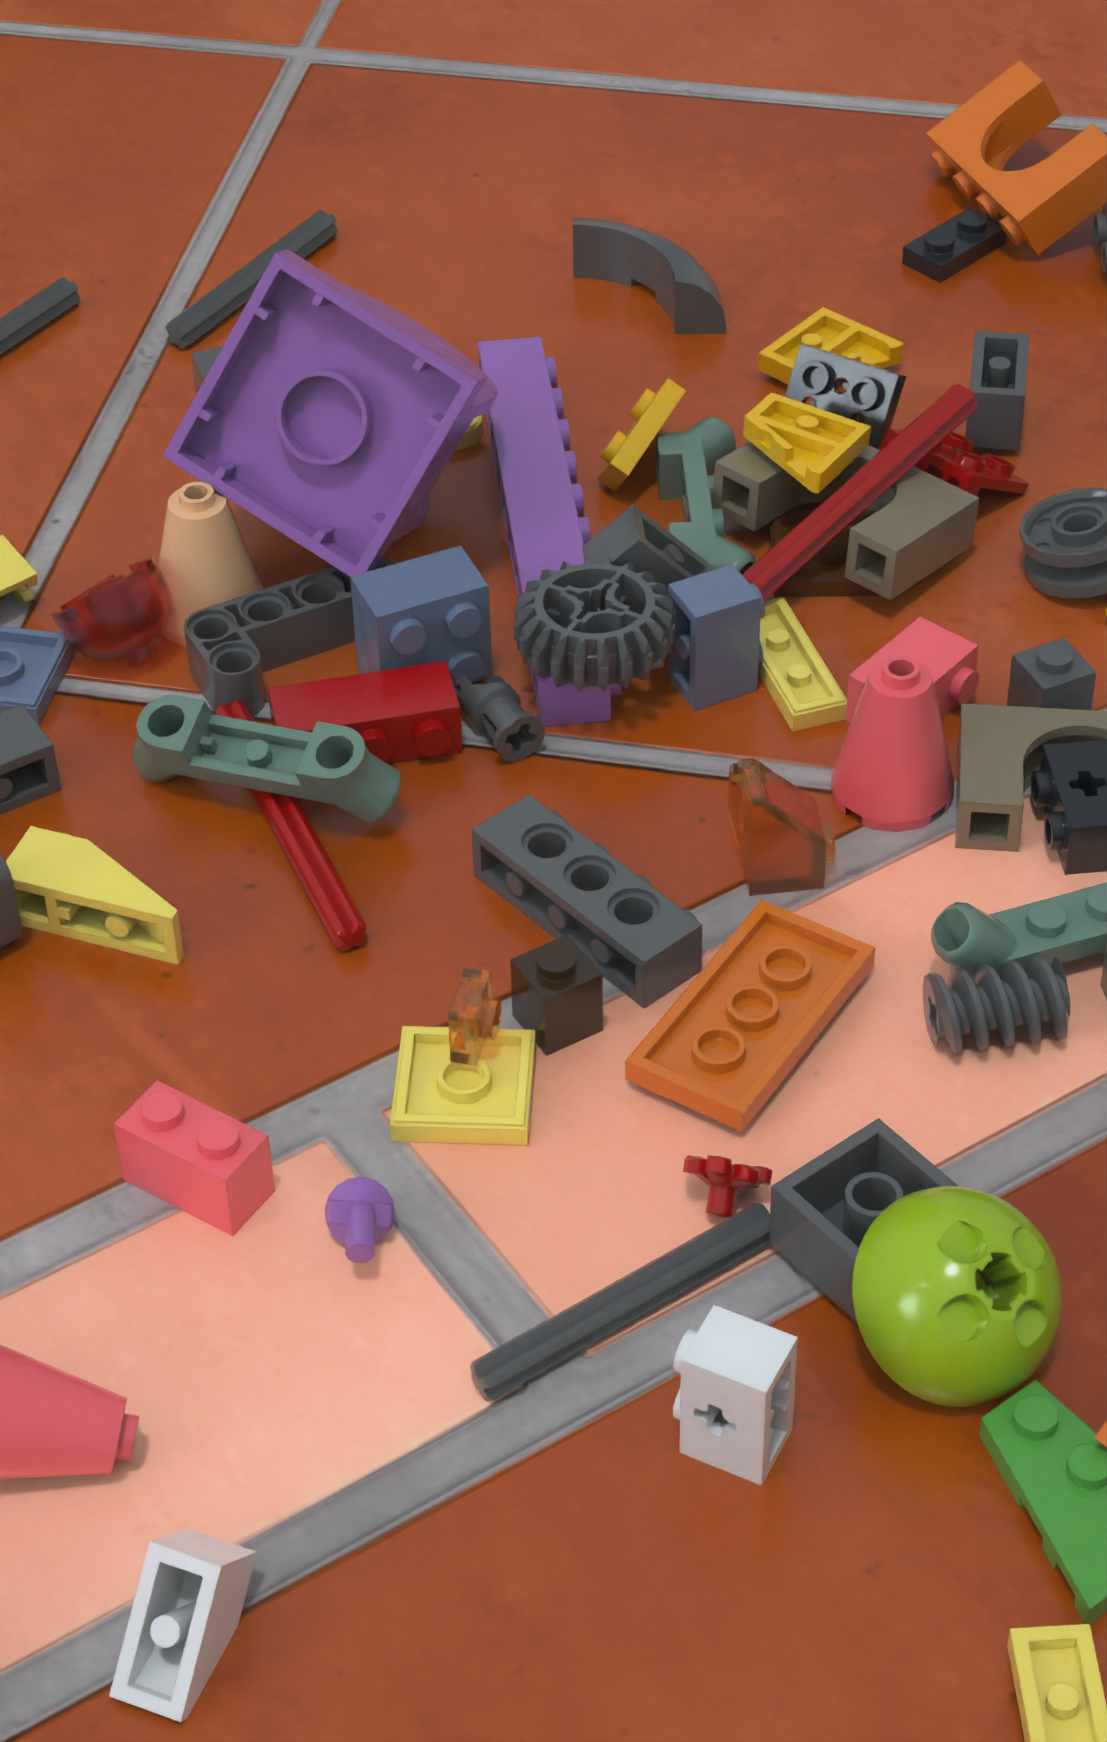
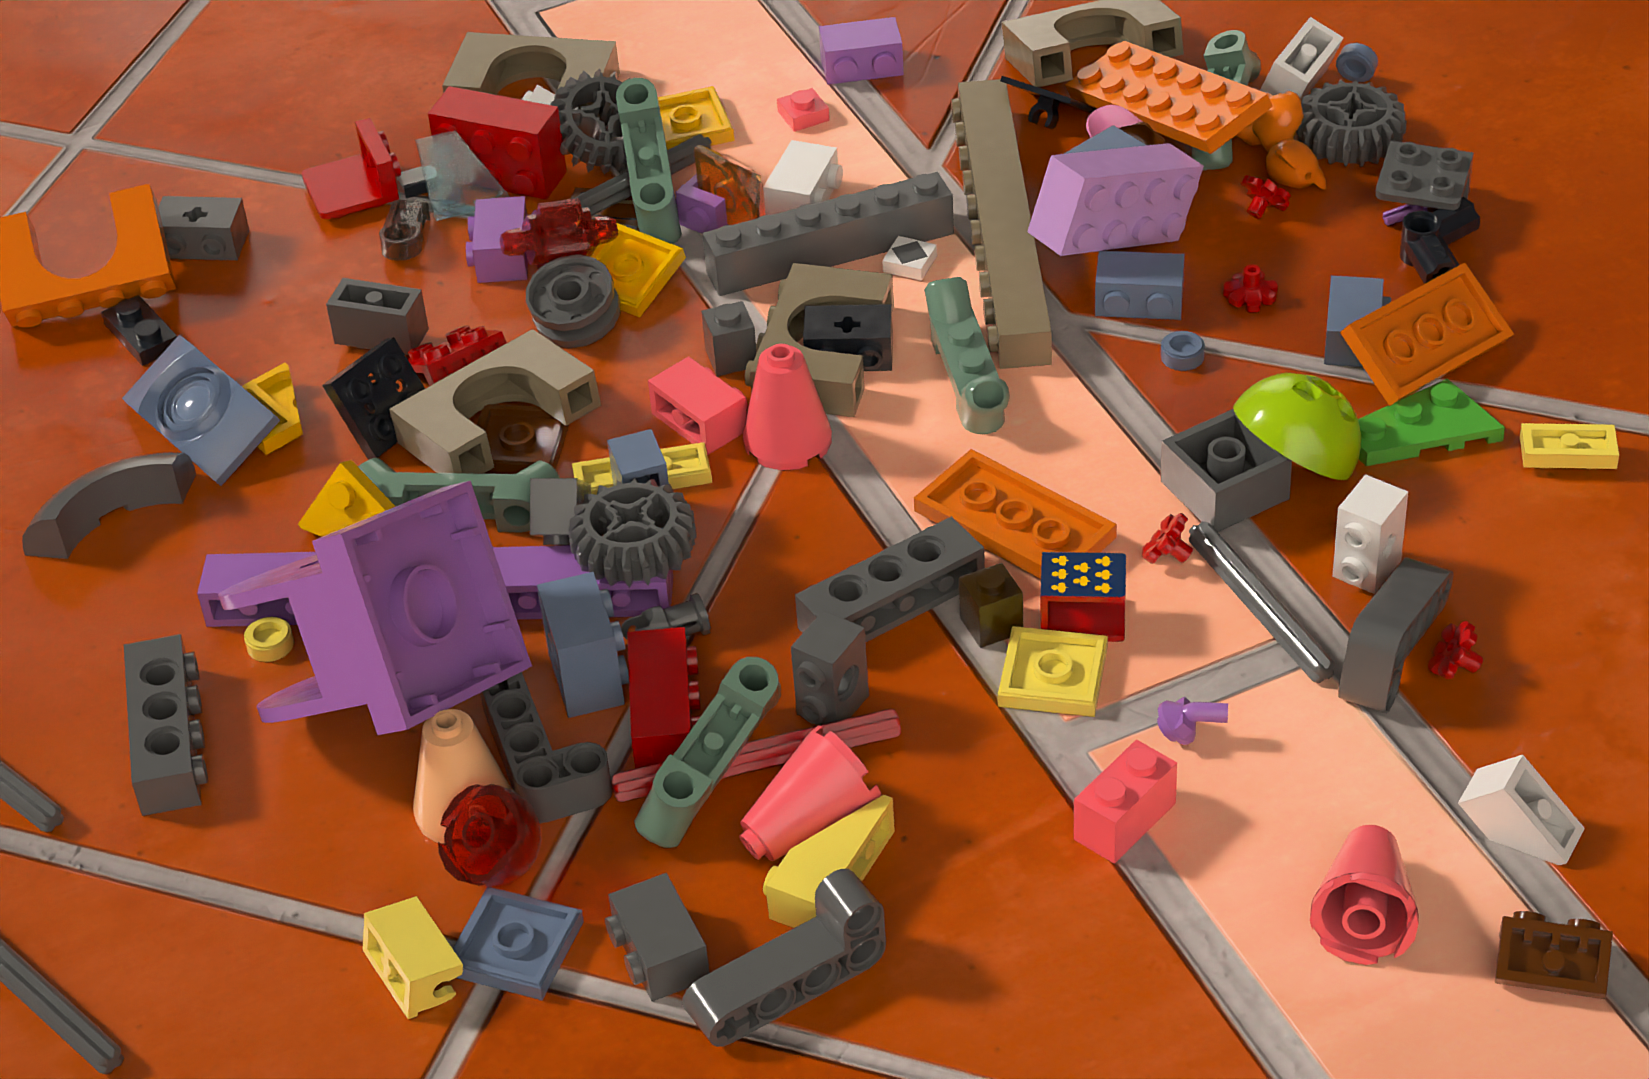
camera: 80 degrees left, 0 degrees up
clear orange plate [448,967,502,1066] -> none
clear orange slope [728,758,836,896] -> none
red axle [742,384,978,601] -> none
yellow wing [743,392,871,494] -> none
dark grey piece [923,957,1070,1056] -> none
none -> sand blue slope [122,335,280,486]
none -> coral cone [739,725,881,861]
none -> dark grey brick [791,610,869,725]
none -> piece [1040,552,1126,642]
none -> dark grey beam [1338,557,1453,713]
none -> red plant [1427,621,1483,680]

